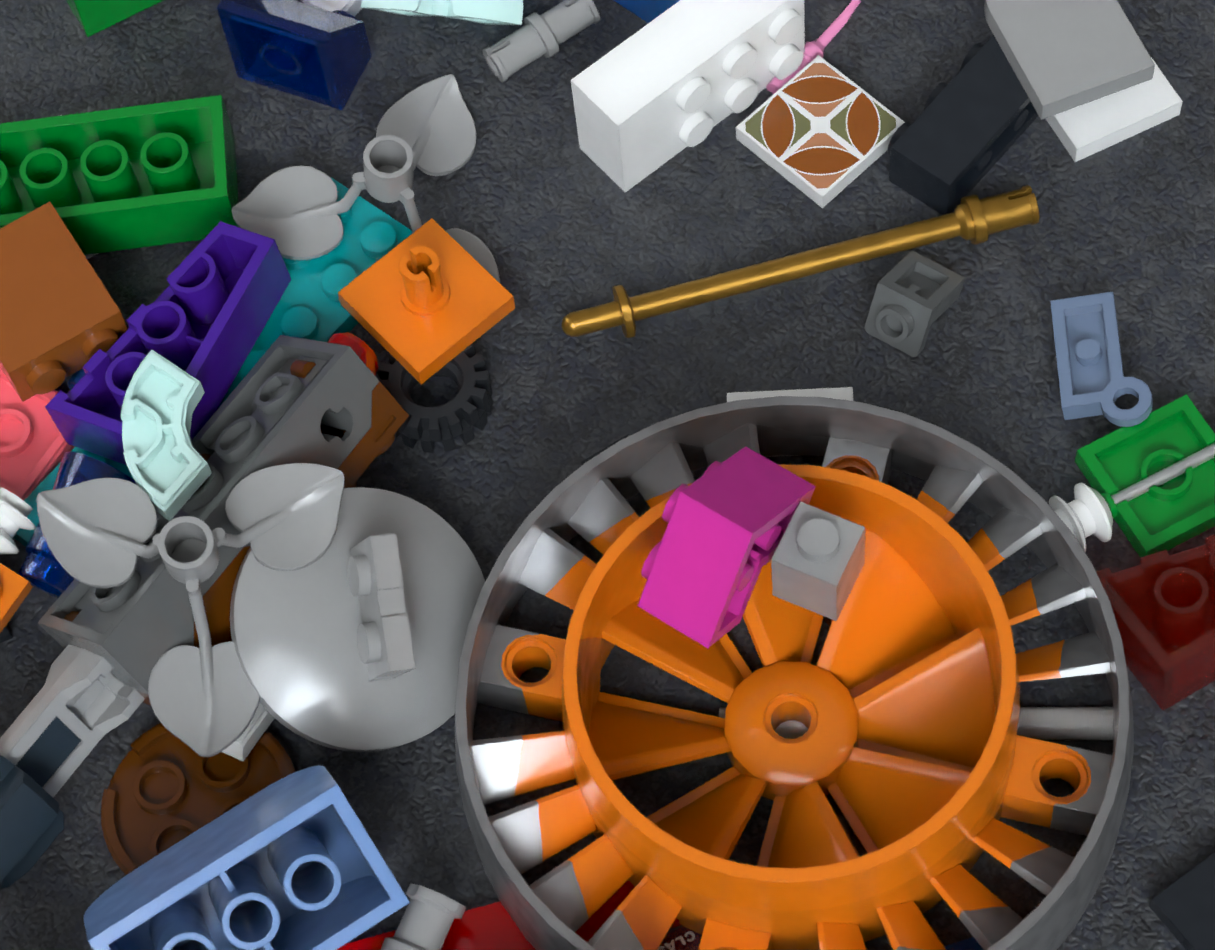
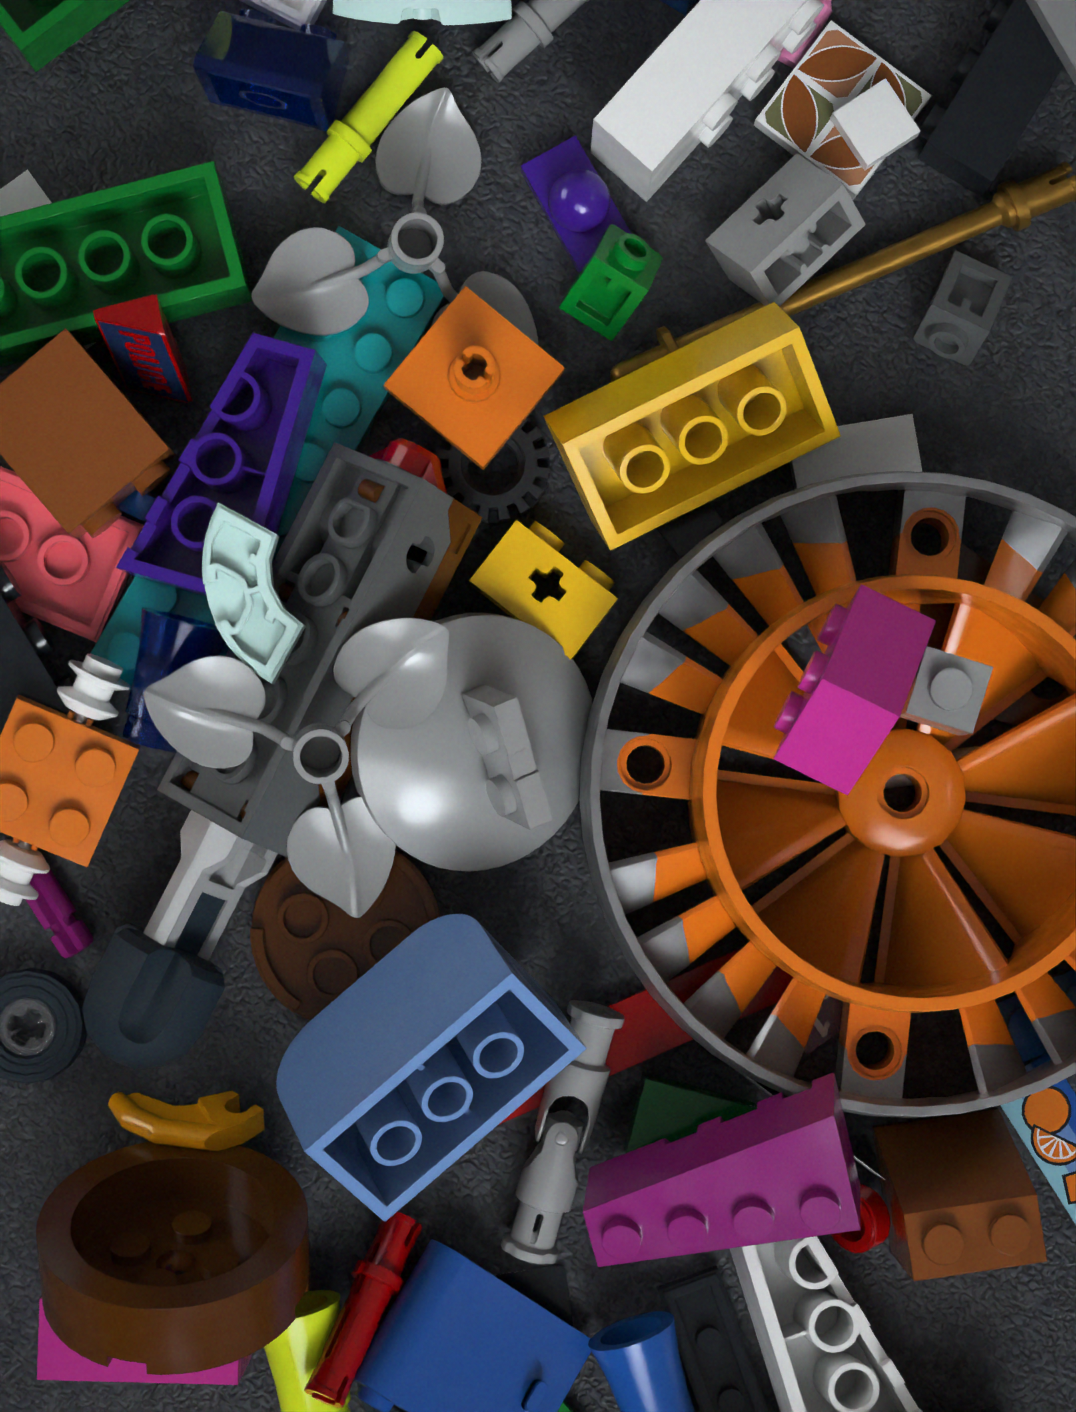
camera: 20 degrees left, 25 degrees up
none -> slope [93,294,193,403]
none -> neon yellow pin [294,31,443,203]
none -> yellow brick [469,520,618,660]
none -> dark purple tile [520,135,631,273]
none -> yellow brick [543,302,841,551]
none -> green bracket [559,224,663,341]
none -> light grey brick [705,153,866,307]
none -> white tile [830,78,920,171]

